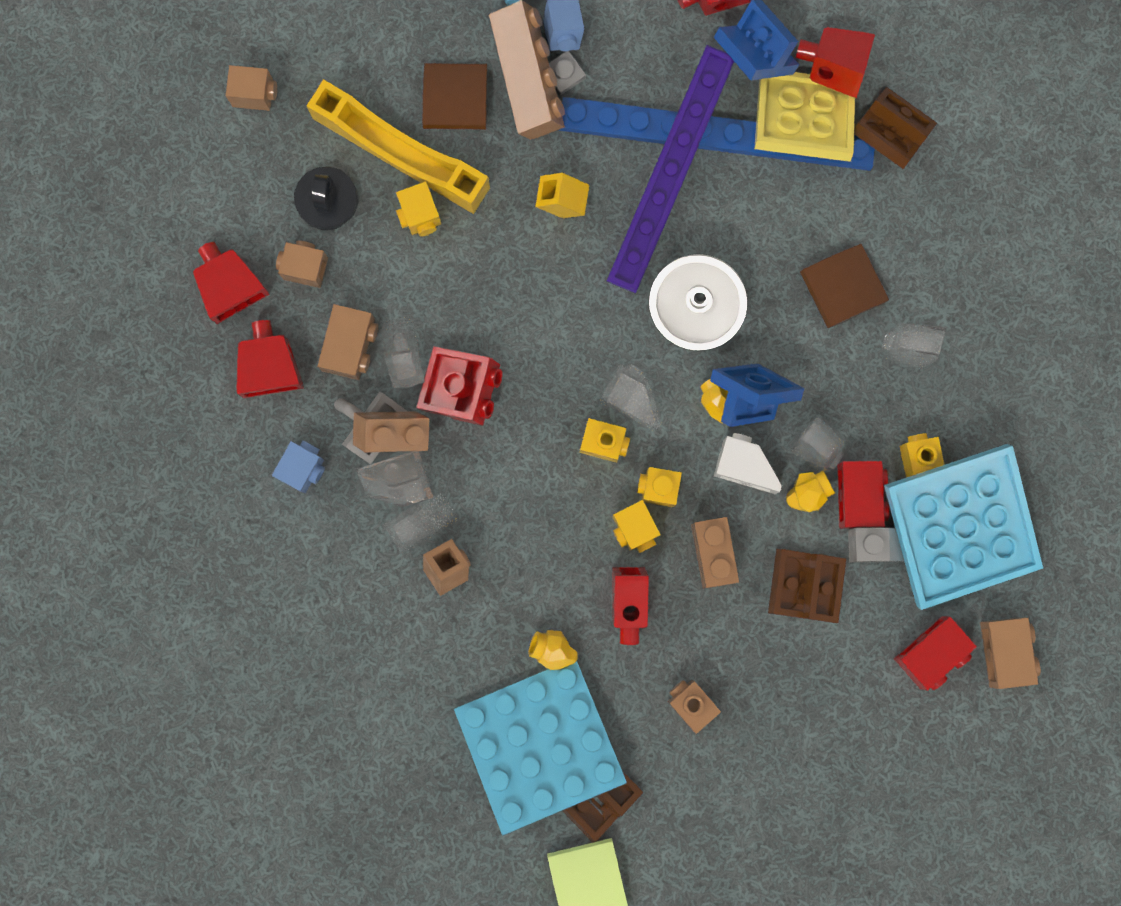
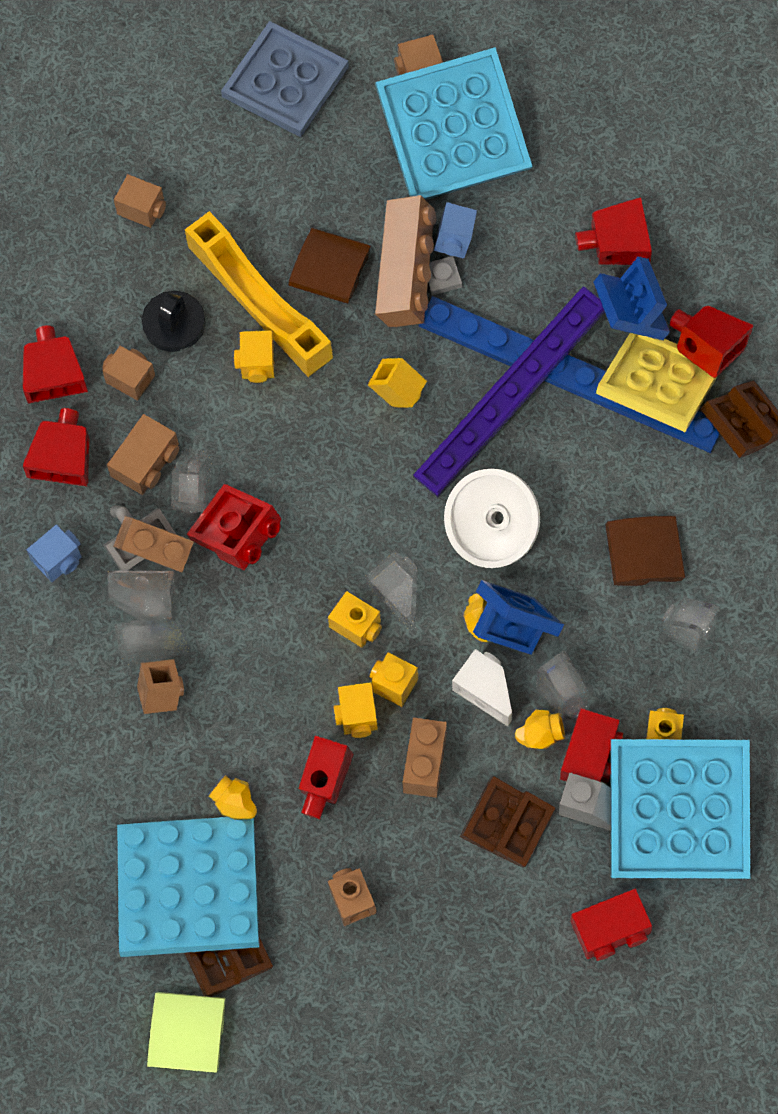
camera: 25 degrees right, 15 degrees down
medium nougat brick [980,617,1041,689] -> none

